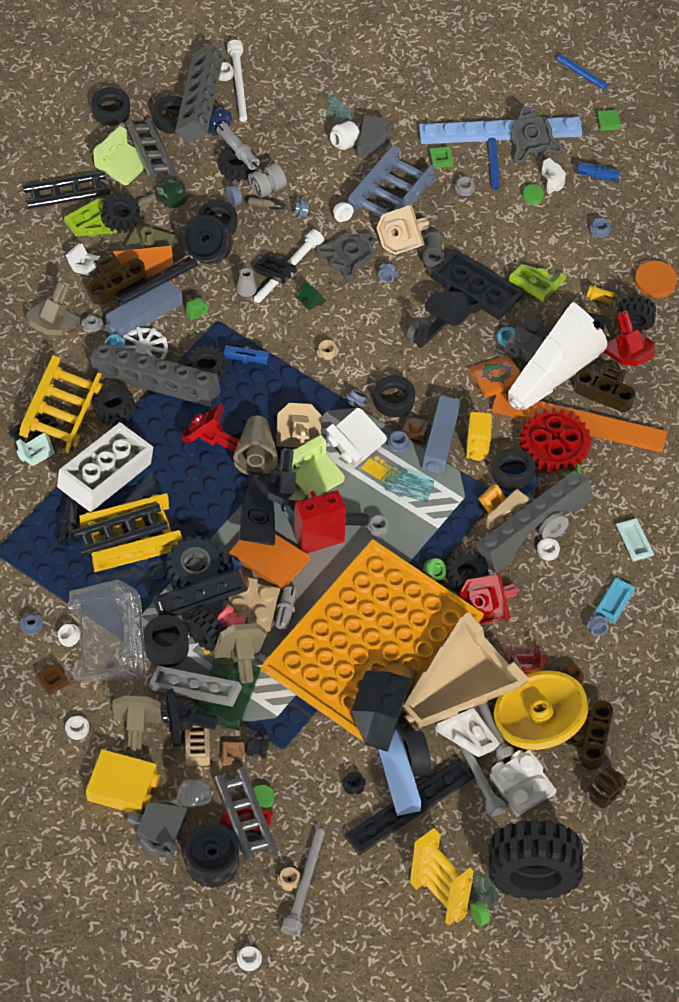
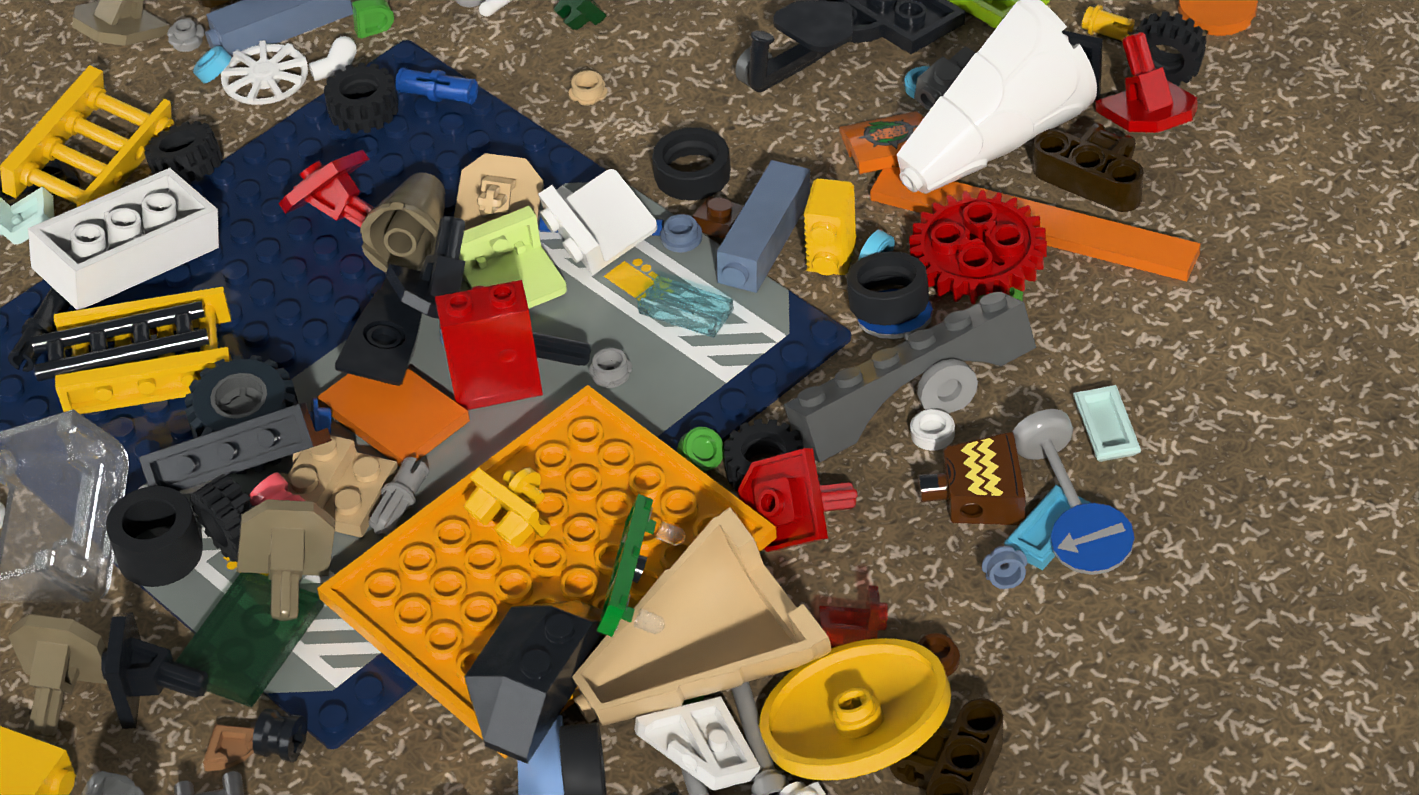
camera: 15 degrees right, 10 degrees down
dark grey brick [90,342,220,407] -> none
light grey plate [149,666,242,707] -> none
tan slope [185,725,210,766] -> none
sand blue plate [346,389,367,408] -> none
light orange tile [478,484,506,514] -> none
tan slope [486,489,530,530] -> none
none -> white arm [309,36,357,81]
none -> yellow hips [463,467,551,549]
none -> green piece [597,494,686,637]
none -> medium azure tile [858,229,895,261]
none -> reddish brown torso [918,432,1026,525]
none -> piece [1012,409,1135,575]

